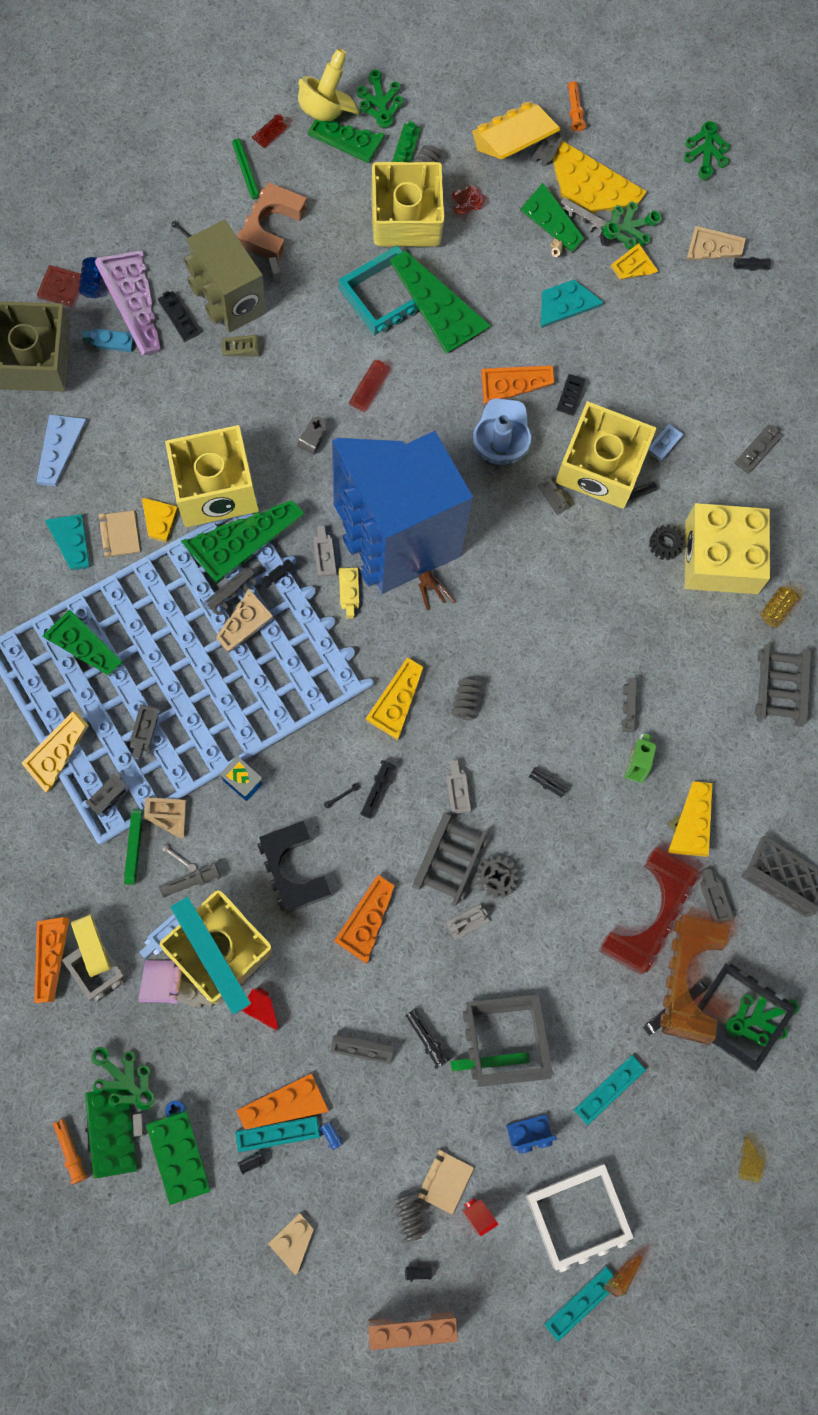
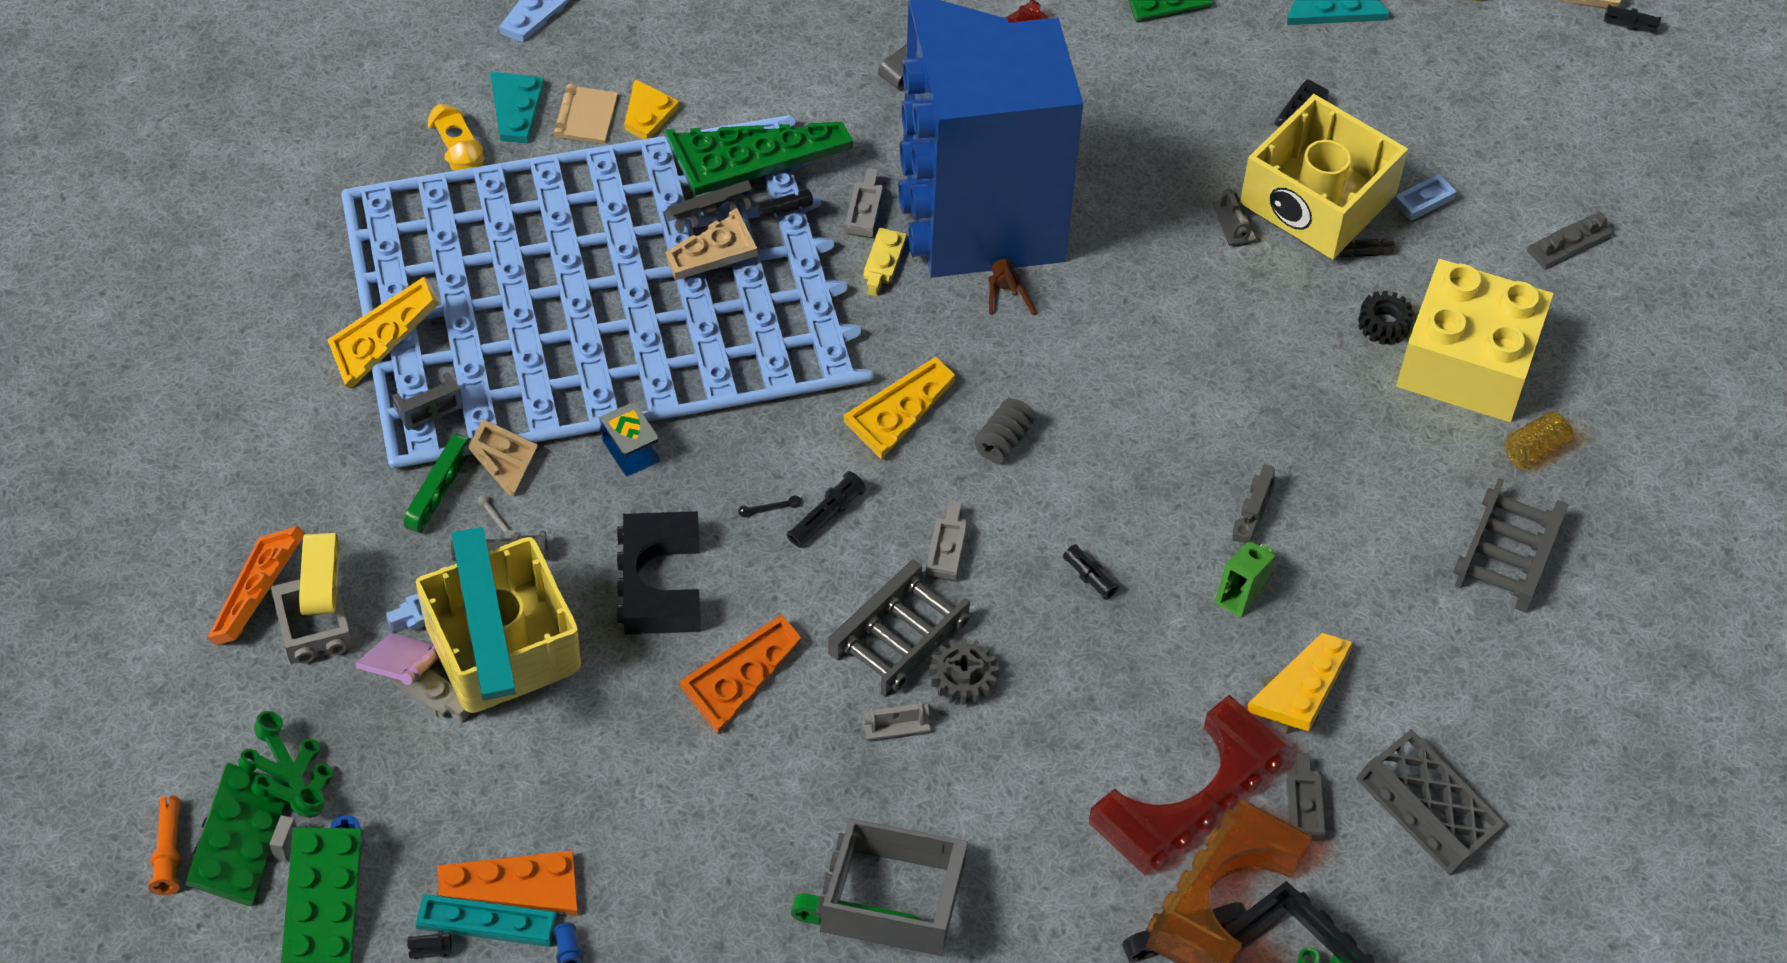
camera: 25 degrees right, 20 degrees down
green wing [42,609,124,677] -> none
dark grey hinge [130,704,160,760] -> none
light yellow brick [165,425,259,528] -> none
red slope [242,988,279,1031] -> none
dark grey plate [330,1030,394,1064] -> none
black pin [405,1008,451,1069] -> none
light blue piece [473,398,531,465] -> none
orange wing [481,365,554,405] -> none
none -> yellow piece [427,104,484,171]

